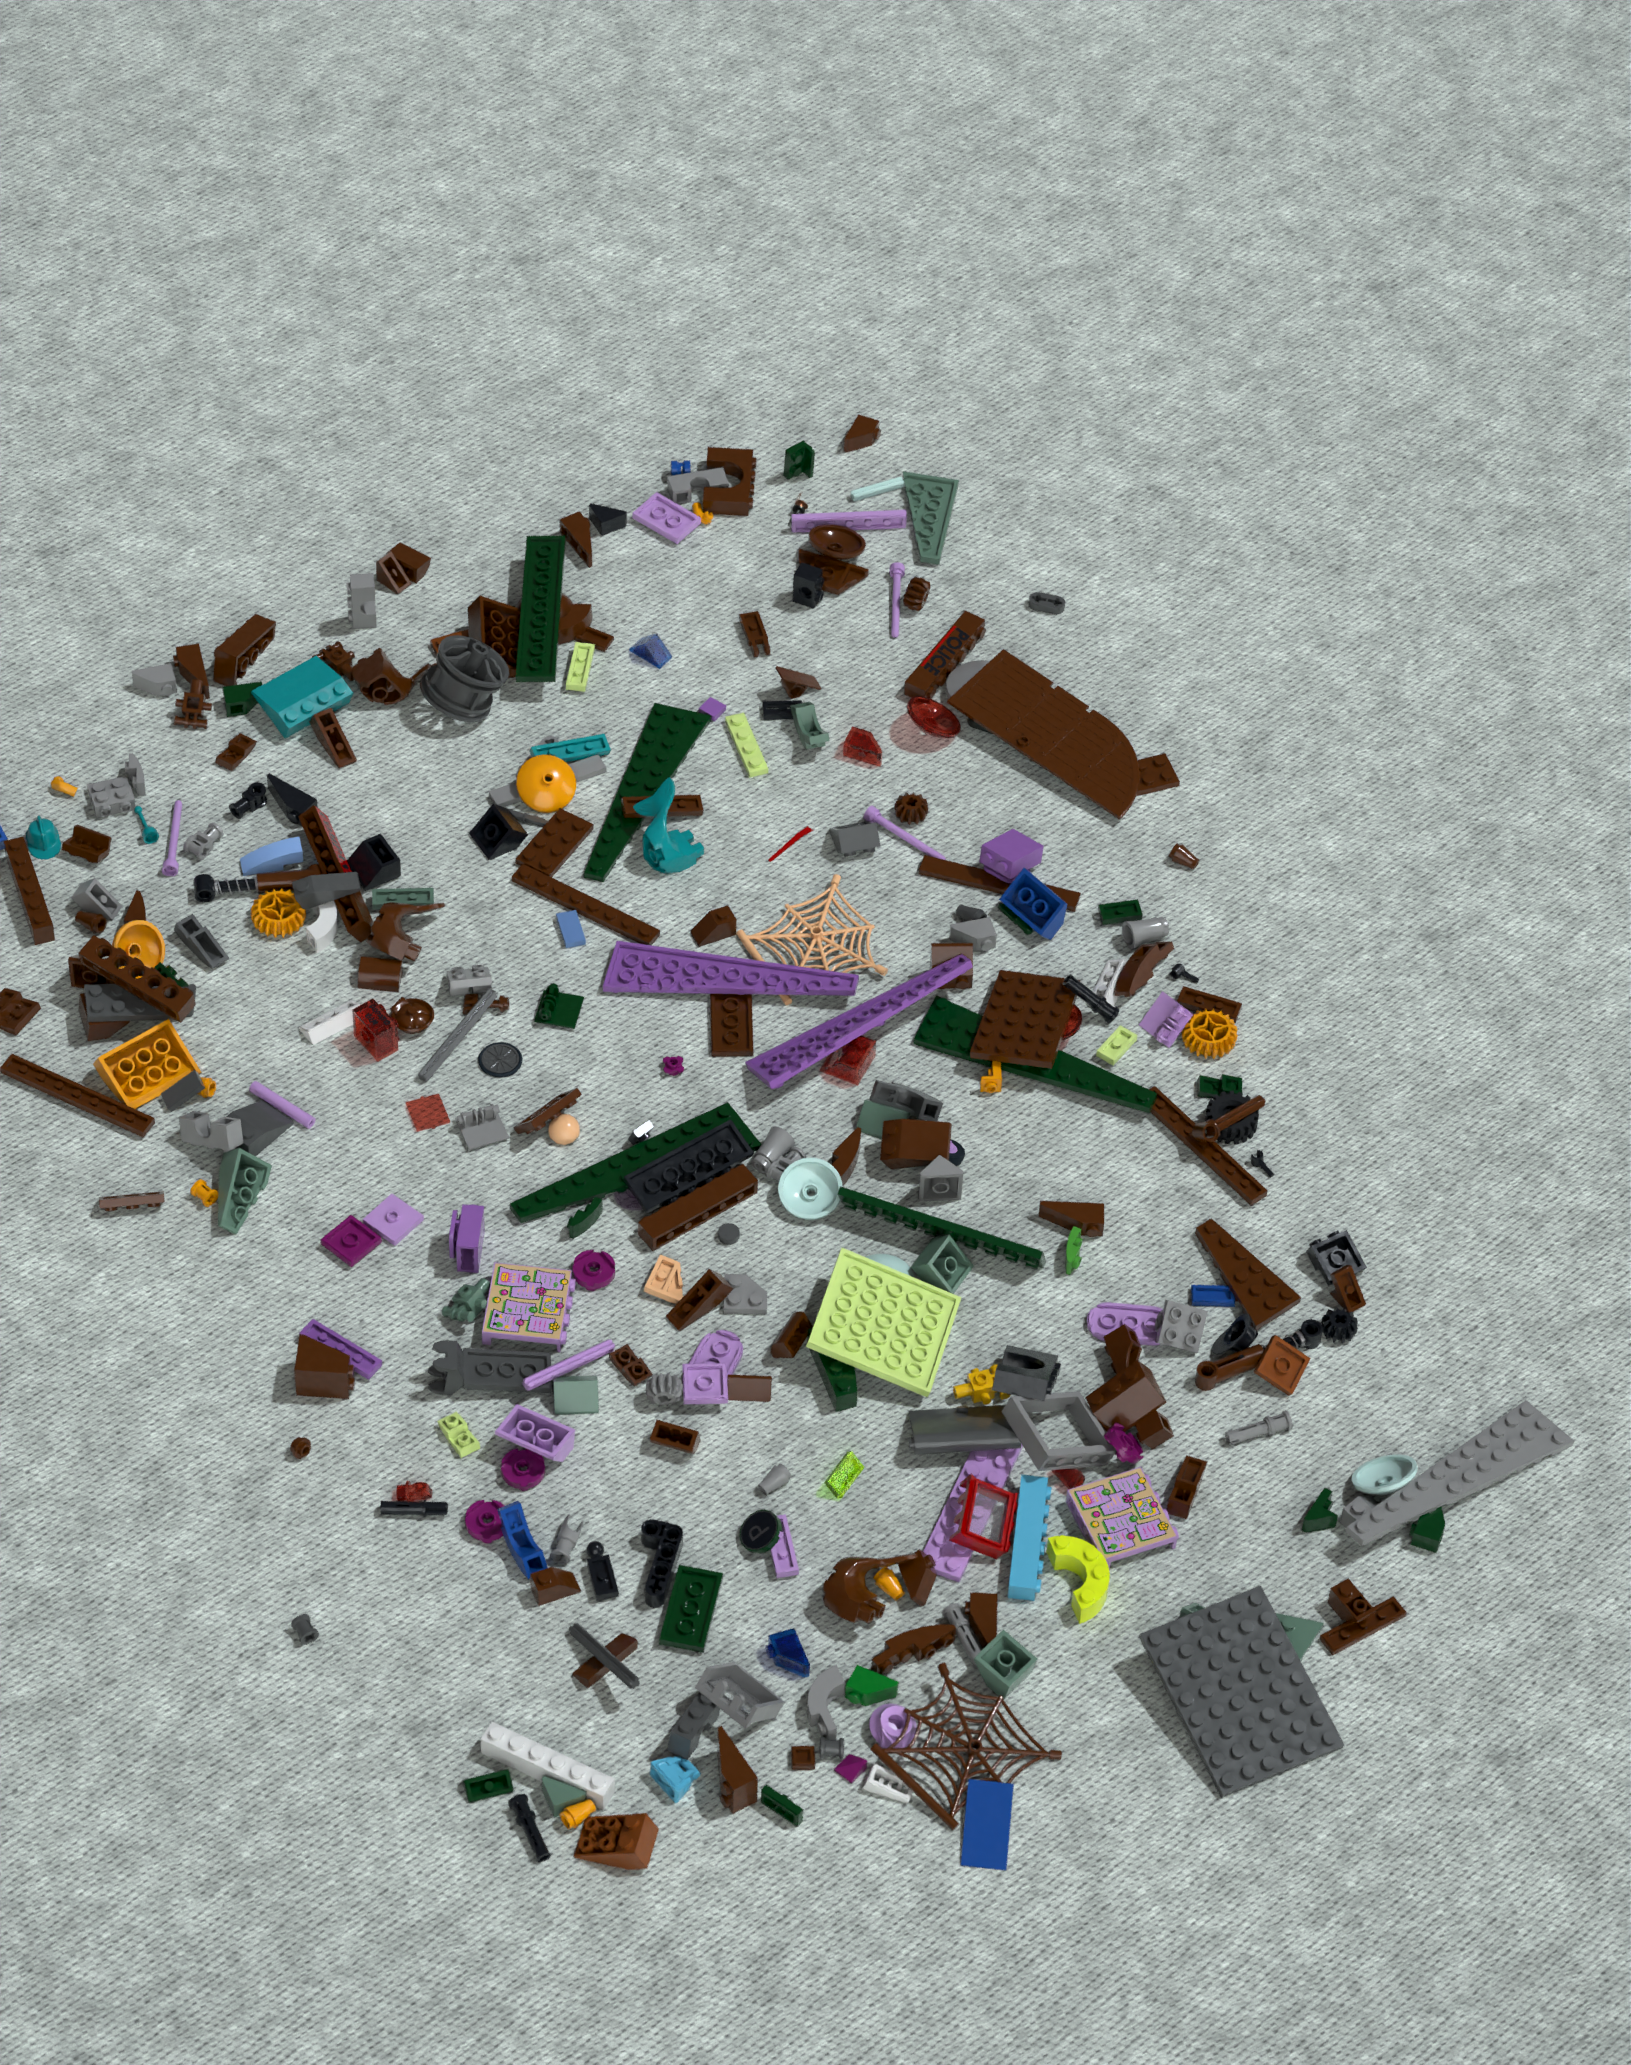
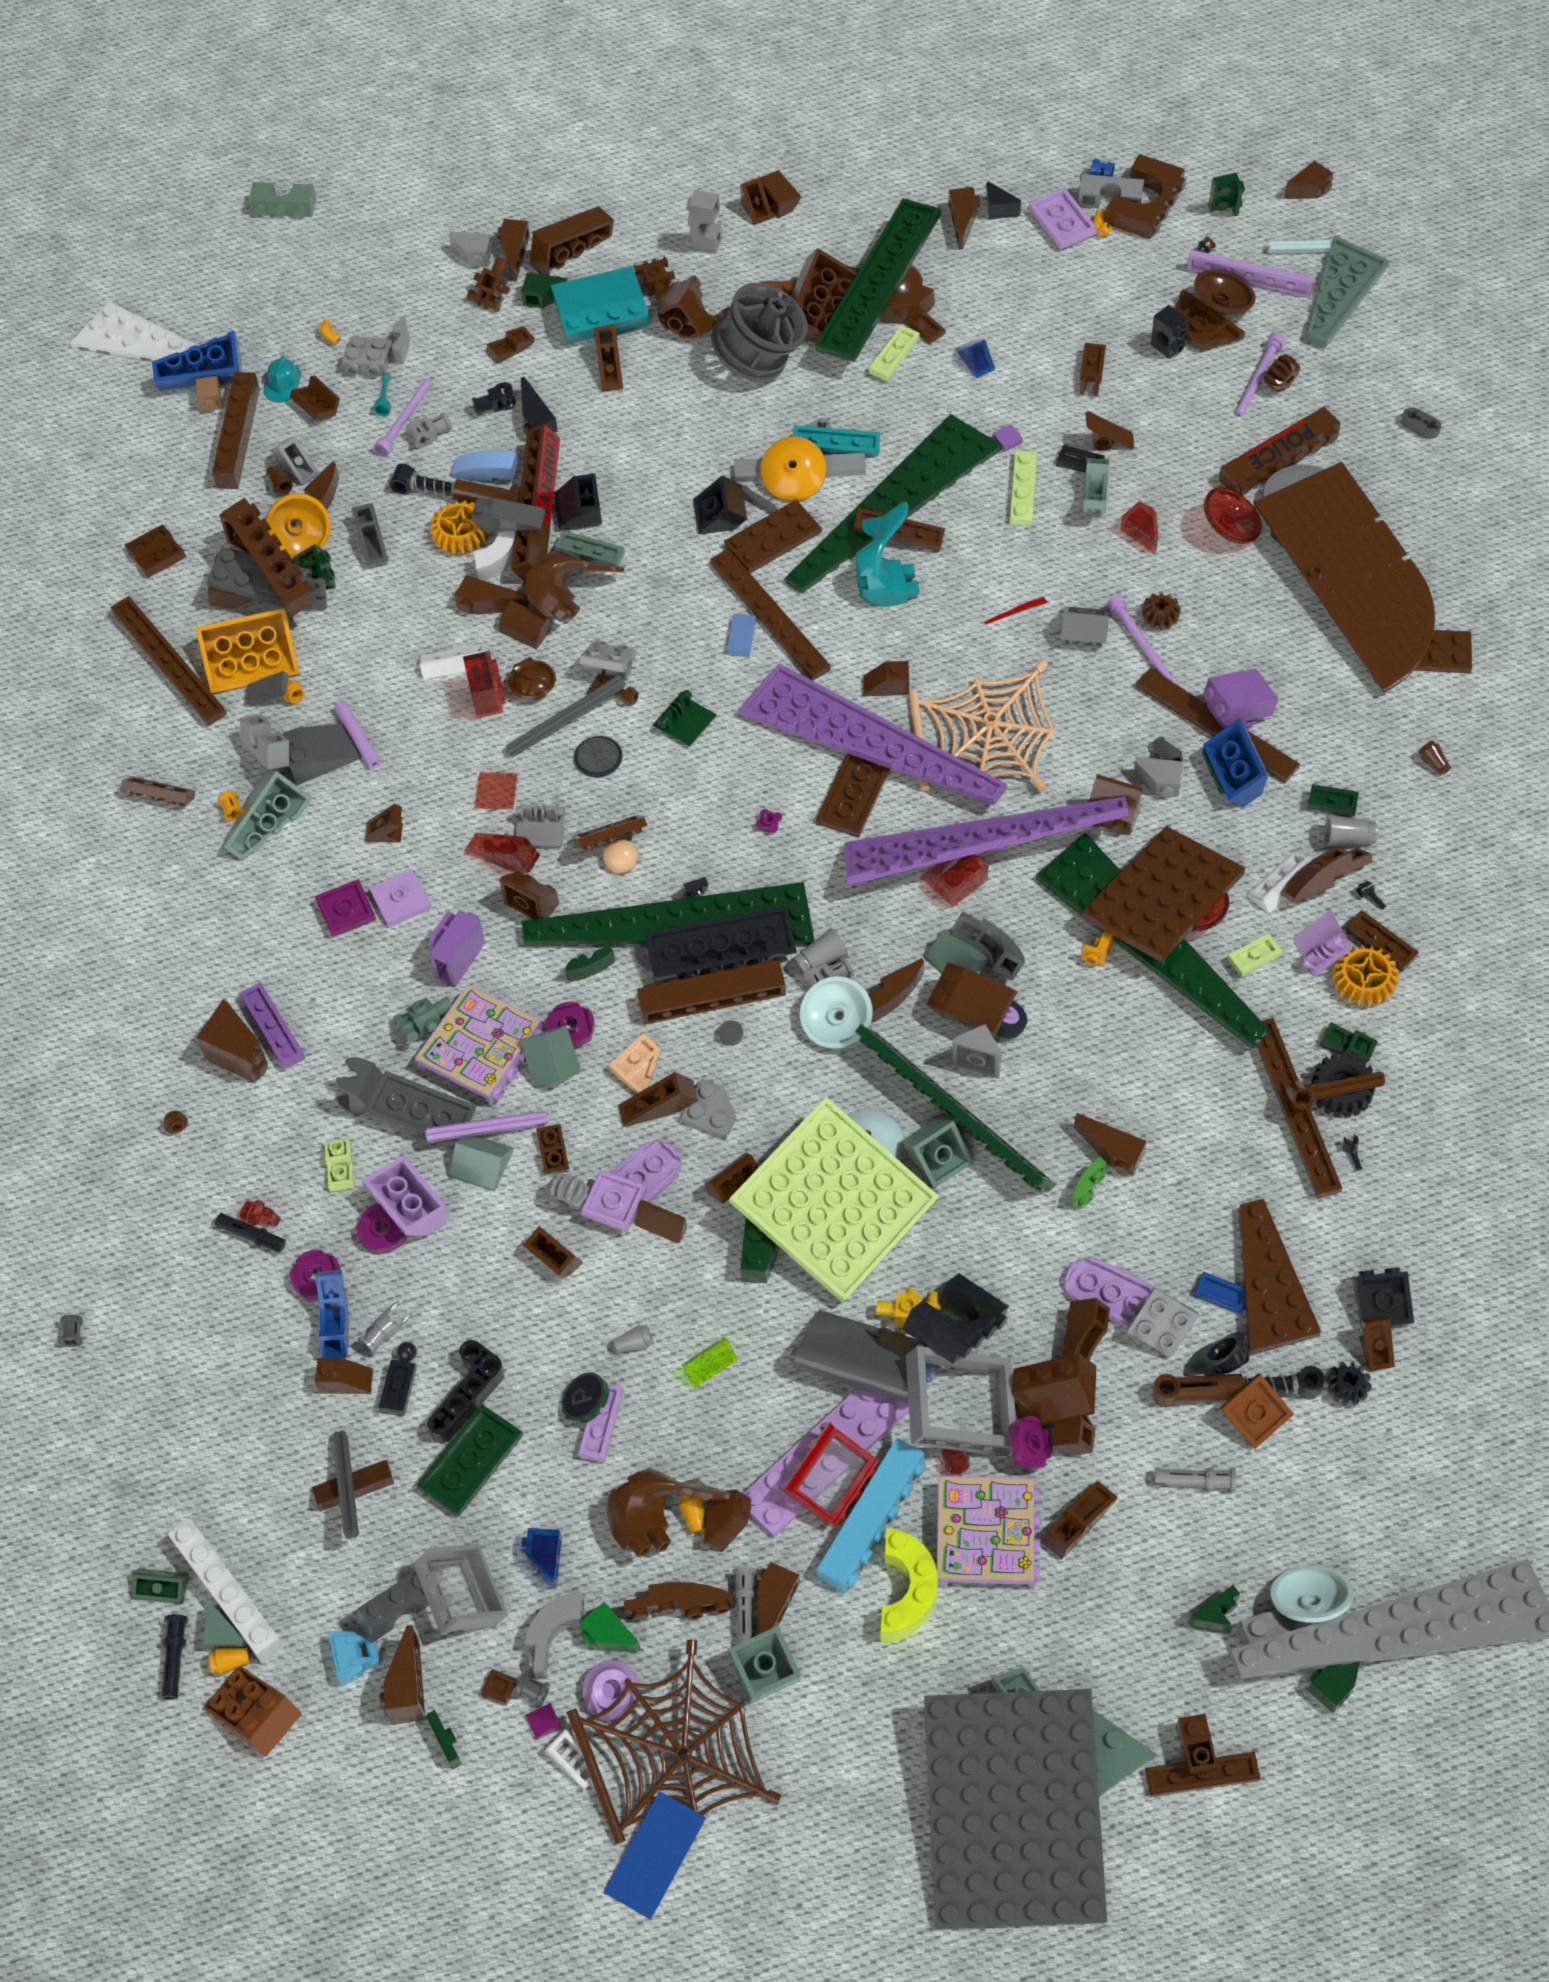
camera: 30 degrees right, 10 degrees up
black pin [1063,974,1119,1023] -> none
none -> reddish brown slope [365,803,403,843]
none -> reddish brown slope [454,575,529,615]
none -> clear red slope [464,833,540,873]
none -> reddish brown slope [499,871,559,919]
none -> sand green slope [520,1025,581,1086]

